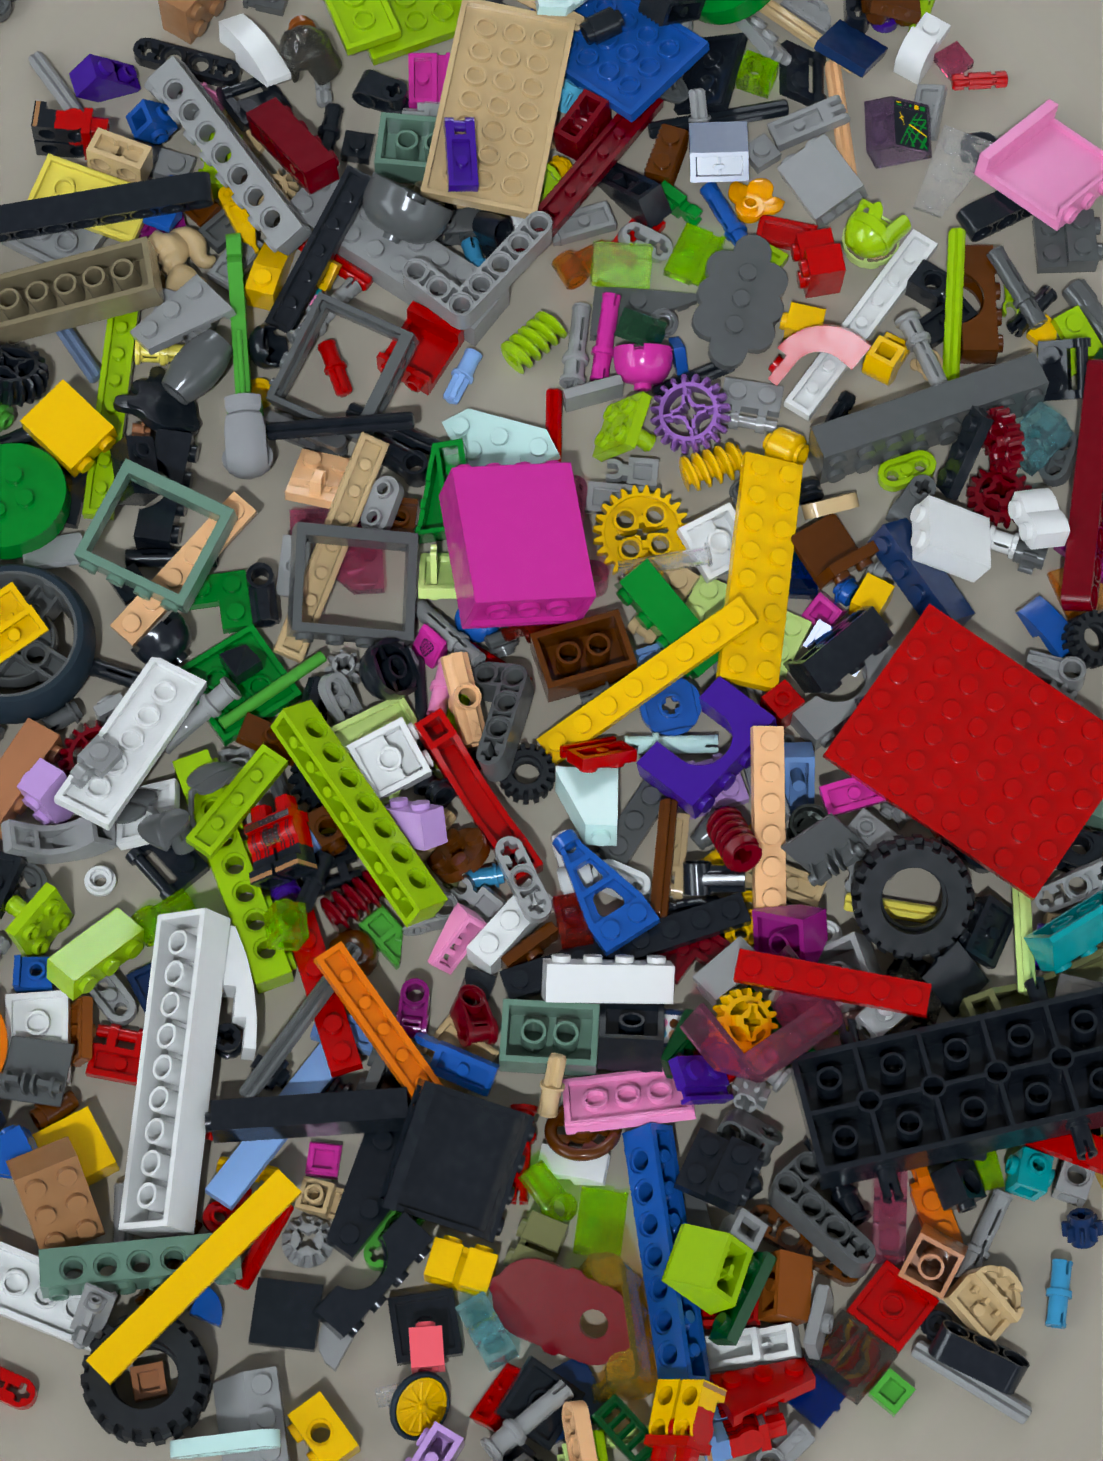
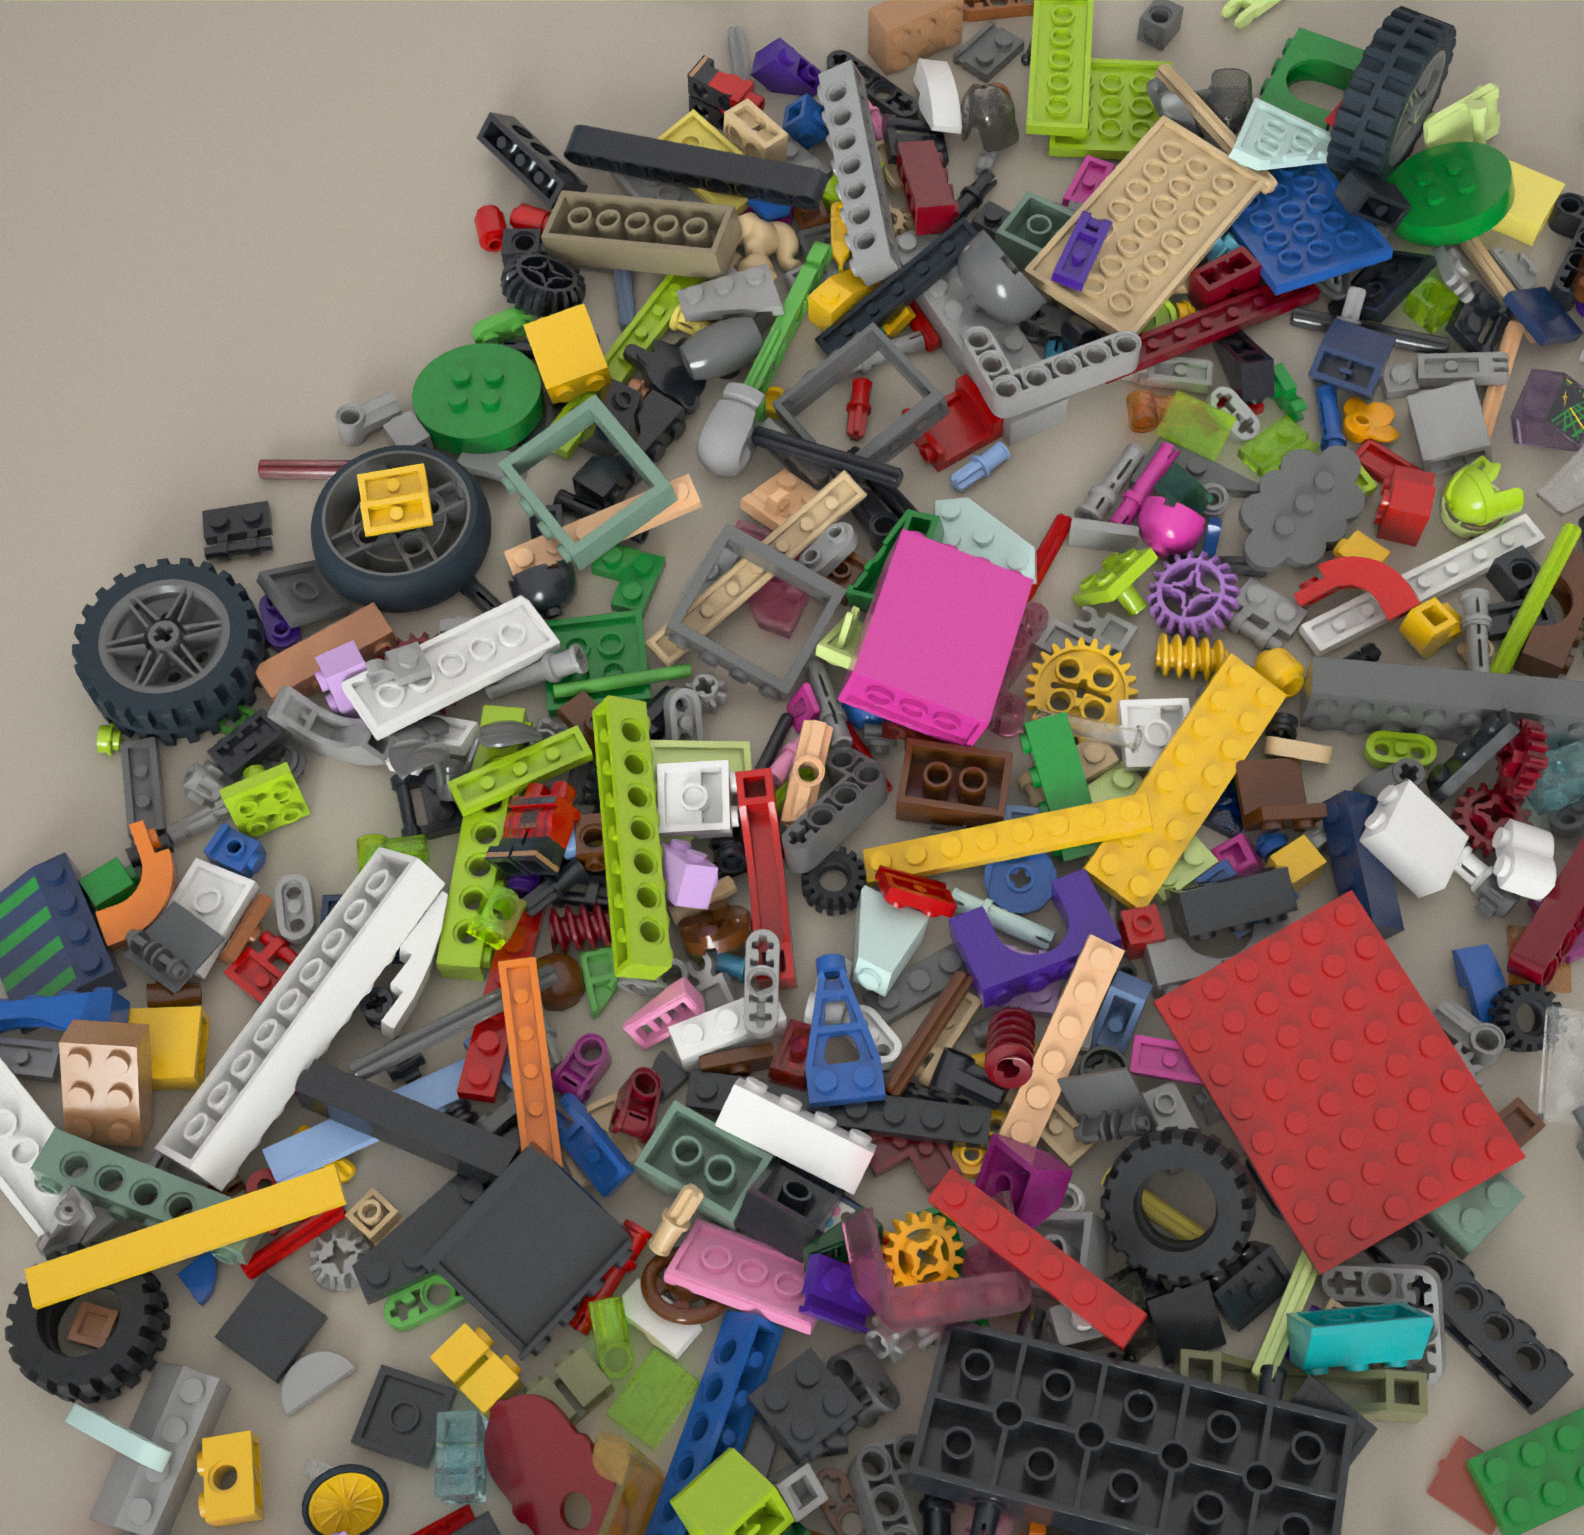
camera: 30 degrees right, 5 degrees down
dark grey pin [42,701,84,733] -> none
lime brick [47,907,144,1001] -> none
white plate [84,865,116,897] -> none
black slope [219,644,263,686] -> none
black piece [246,562,280,628] -> none
black hair [248,325,289,370] -> none
dark pink tile [305,1142,343,1180] -> none
black arch [311,1212,433,1340] -> none
black piece [352,69,409,114] -> none
black cylinder [359,637,421,701] -> none
coral brick [408,1321,446,1374] -> none
lime piece [500,311,567,374] -> none
black brick [579,7,624,45] -> none
reddish brown brick [644,124,689,187] -> none
light grey hinge [693,936,755,1006] -> none

